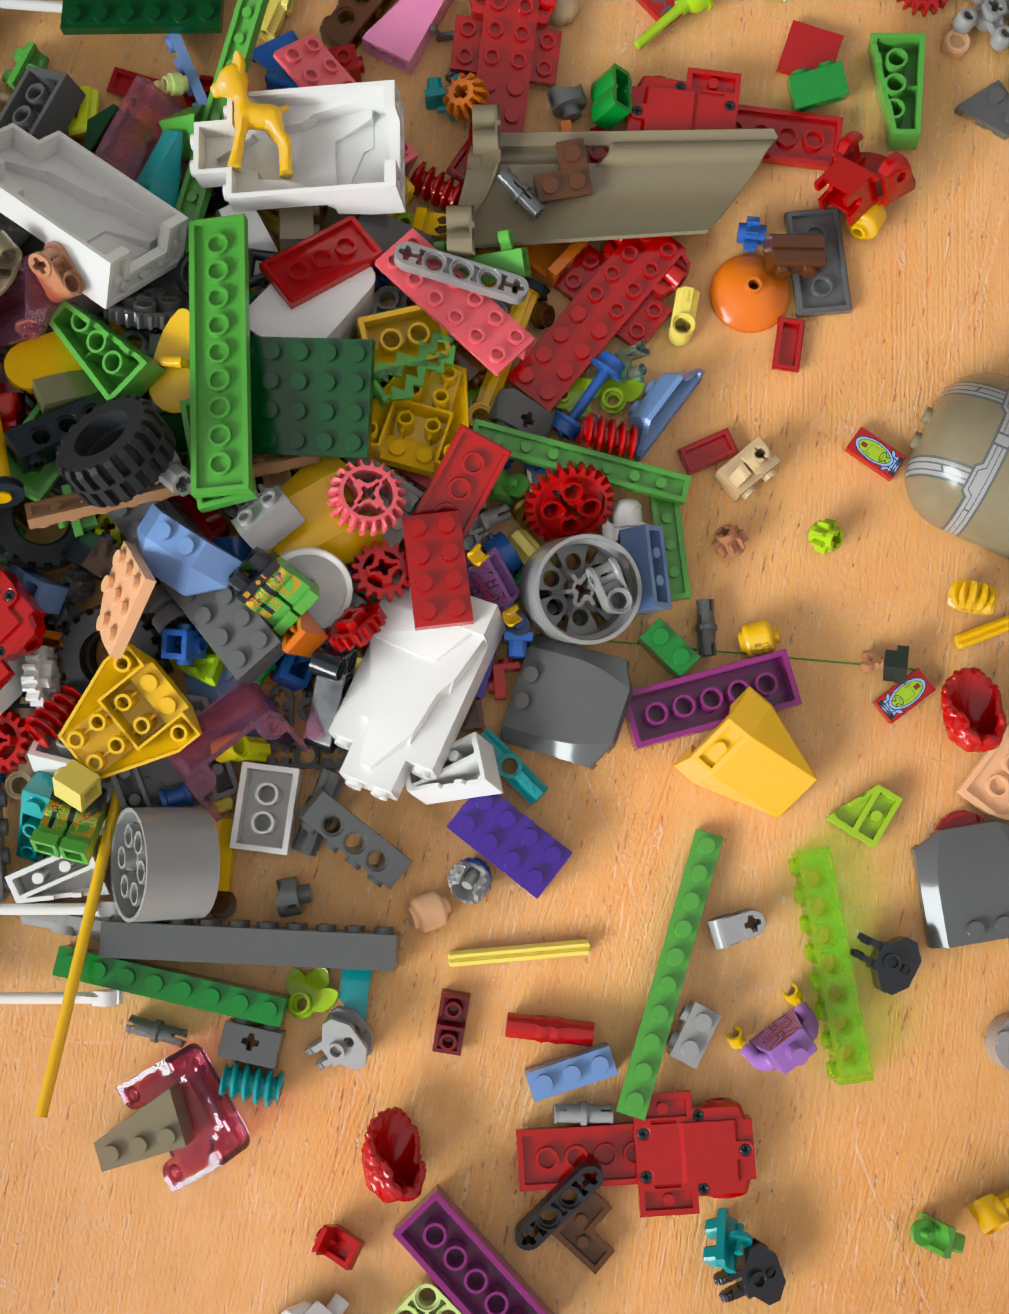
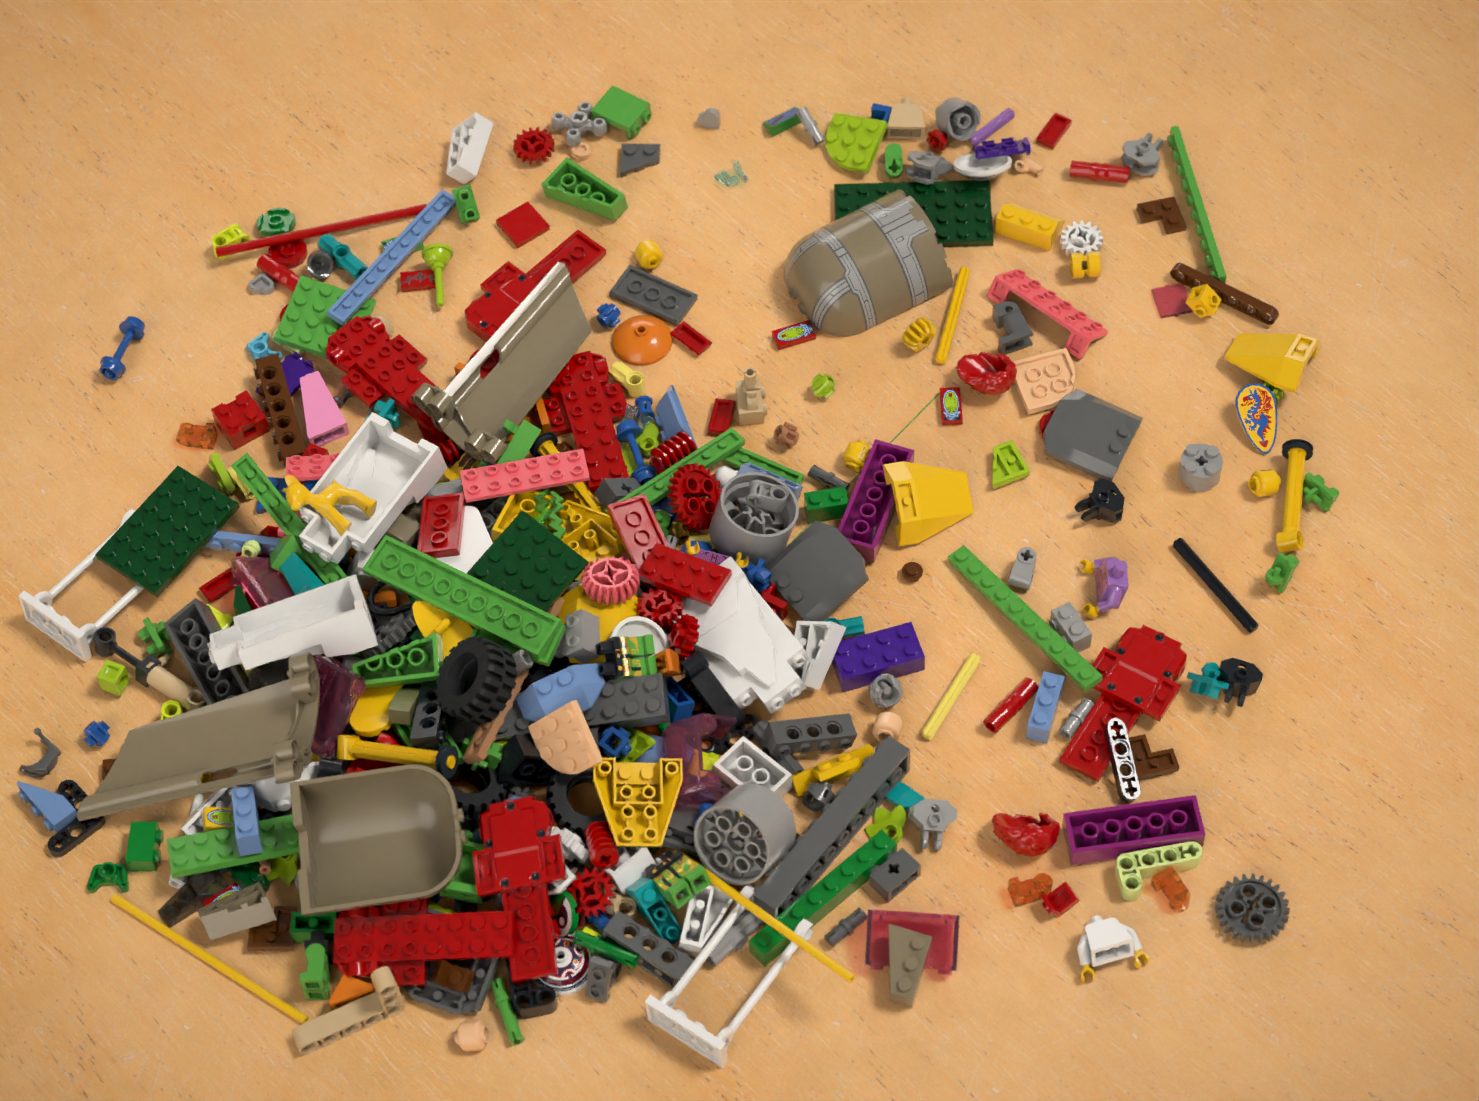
camera: 50 degrees left, 25 degrees down
nougat piece [28,241,84,303] -> none
light yellow brick [52,759,102,812] -> none
teal piece [219,1060,285,1107] -> none
light grey beam [394,241,529,305] -> none
dark red slope [432,988,471,1056] -> none
orange gear [442,72,490,122] -> none
dark grey pin [496,167,546,220] -> none
reddish brown plate [533,138,593,204] -> none
dark grey piece [547,83,587,122] -> none
green brick [591,63,633,131] -> none
reddish brown brick [763,234,826,278] -> none
green brick [786,60,850,112] -> none
clear neon green brick [788,846,874,1086] -> none
red piece [814,131,916,226] -> none
pearl dark grey piece [861,645,909,684] -> none
none -> blue bush [635,396,654,423]
none -> yellow bracket [792,744,874,796]
none -> reddish brown plate [902,562,923,582]
none -> clear orange leg [1008,873,1053,908]
none -> black axle [1173,538,1259,633]

